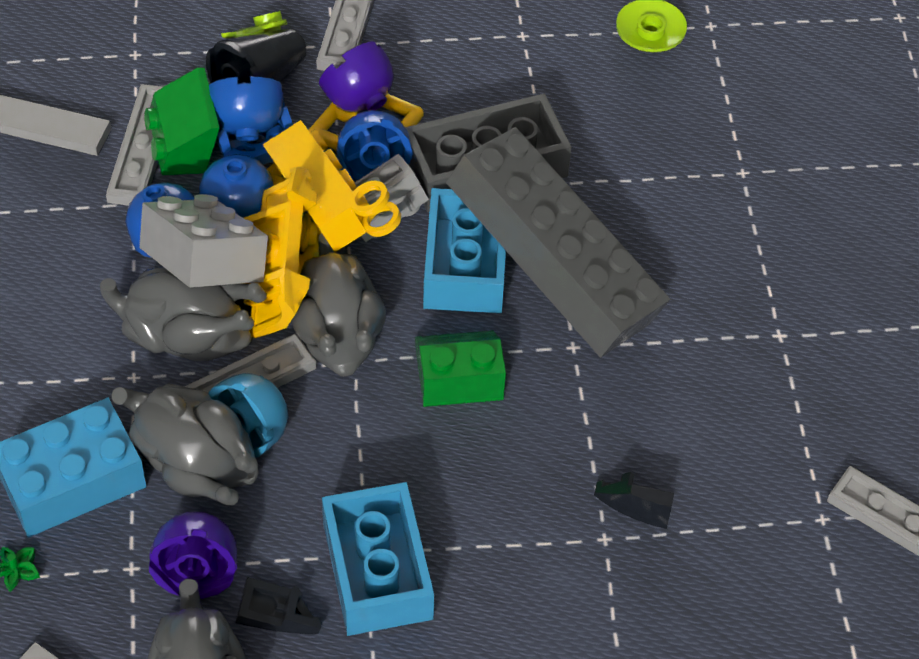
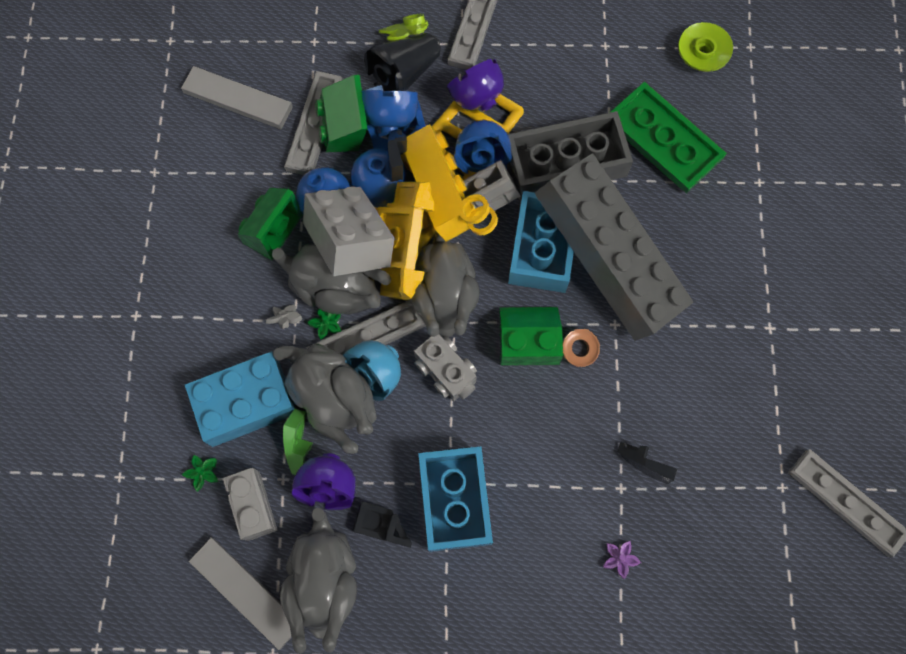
camera: 10 degrees right, 20 degrees up
none -> light grey brick [223,468,277,541]
none -> green slope [238,188,303,260]
none -> light grey plant [265,305,302,329]
none -> bright green slope [283,408,313,475]
none -> green plant [307,309,341,340]
none -> black slope [388,129,407,182]
none -> light grey brick [414,334,477,401]
none -> nougat piece [563,329,600,367]
none -> medium lavender plant [603,541,641,579]
none -> green plate [610,81,727,194]

